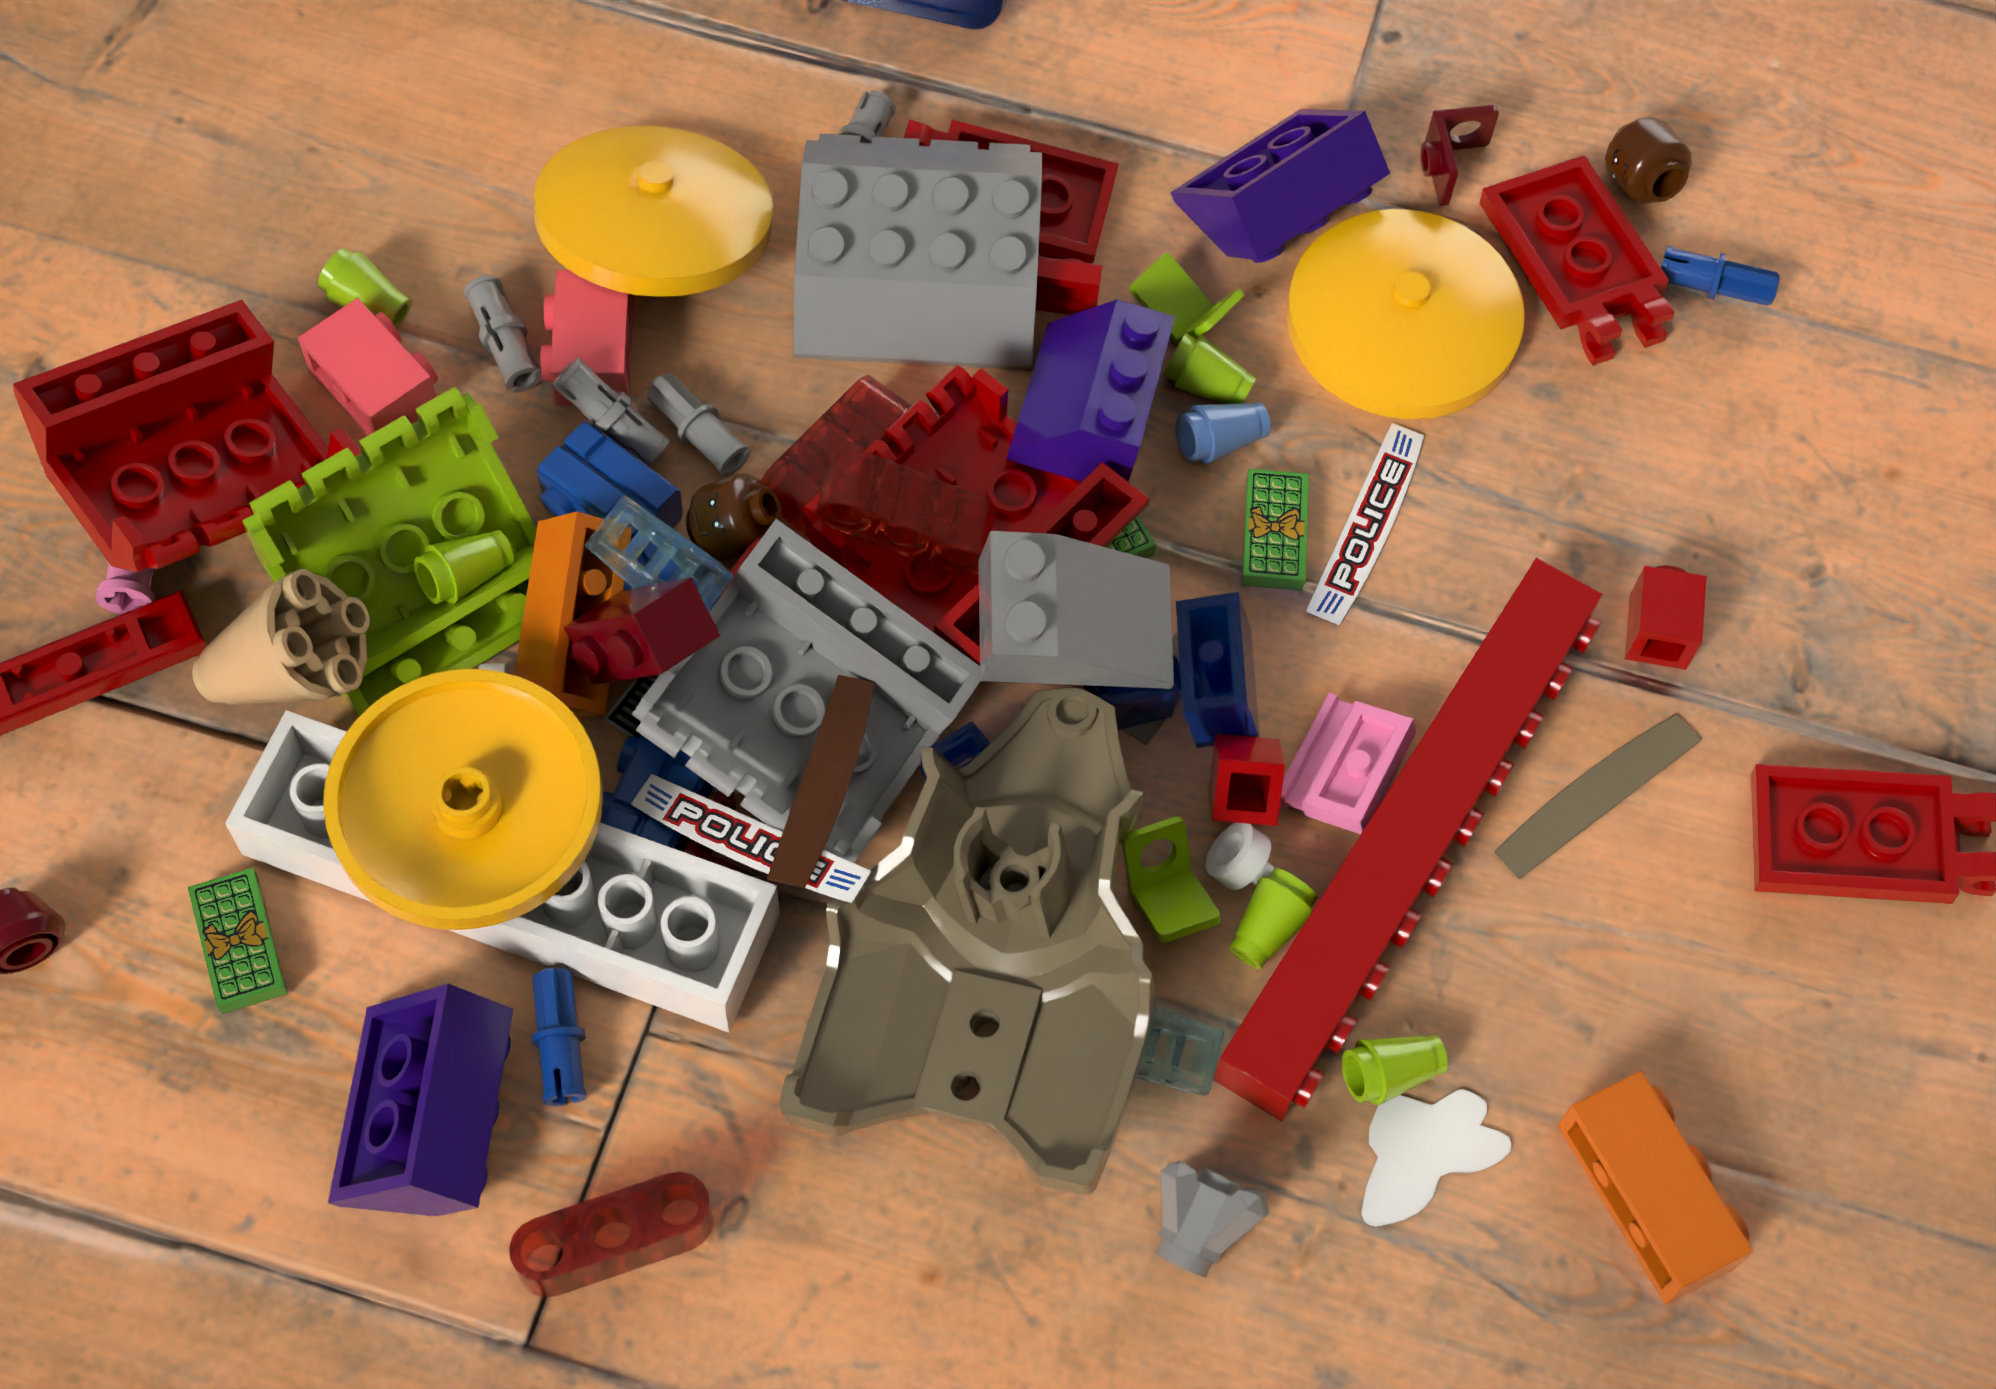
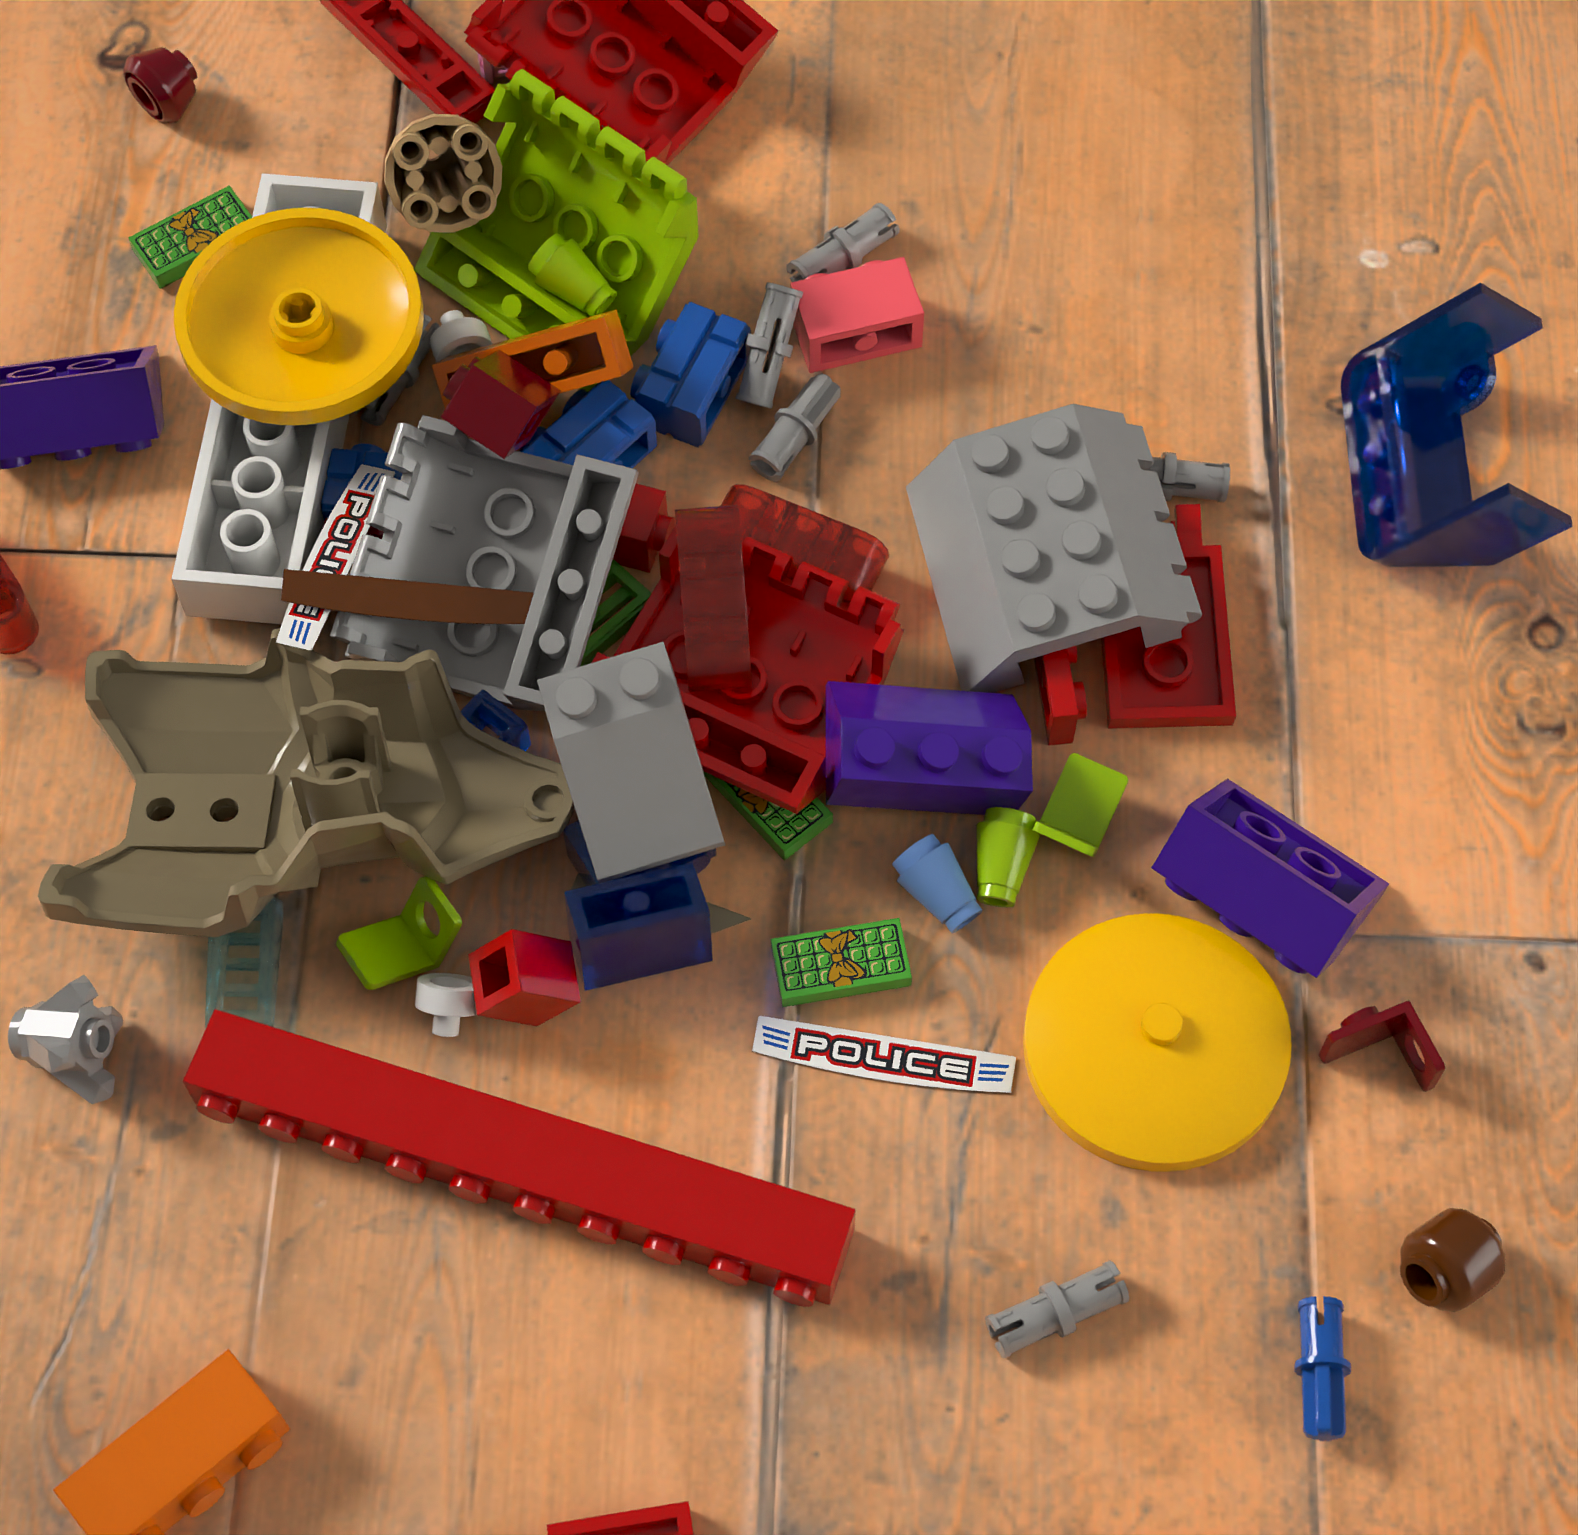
camera: 80 degrees right, 0 degrees up
coral brick [298,298,438,435] -> none
lime cone [318,248,412,327] -> none
blue axle [531,967,587,1106] -> none
yellow dish [534,126,773,297] -> none
clear light blue slope [584,495,734,611] -> none
reddish brown head [686,473,782,563] -> none
lime cone [1228,868,1318,970] -> none
bright pink plate [1280,692,1416,834] -> none
lime cone [1342,1034,1448,1105] -> none
white sticker [1361,1089,1512,1227] -> none
red tile [1479,155,1675,366] -> none
dark tan sticker [1494,714,1701,879] -> none
red brick [1625,565,1707,670] -> none
none -> light grey pin [985,1260,1130,1358]

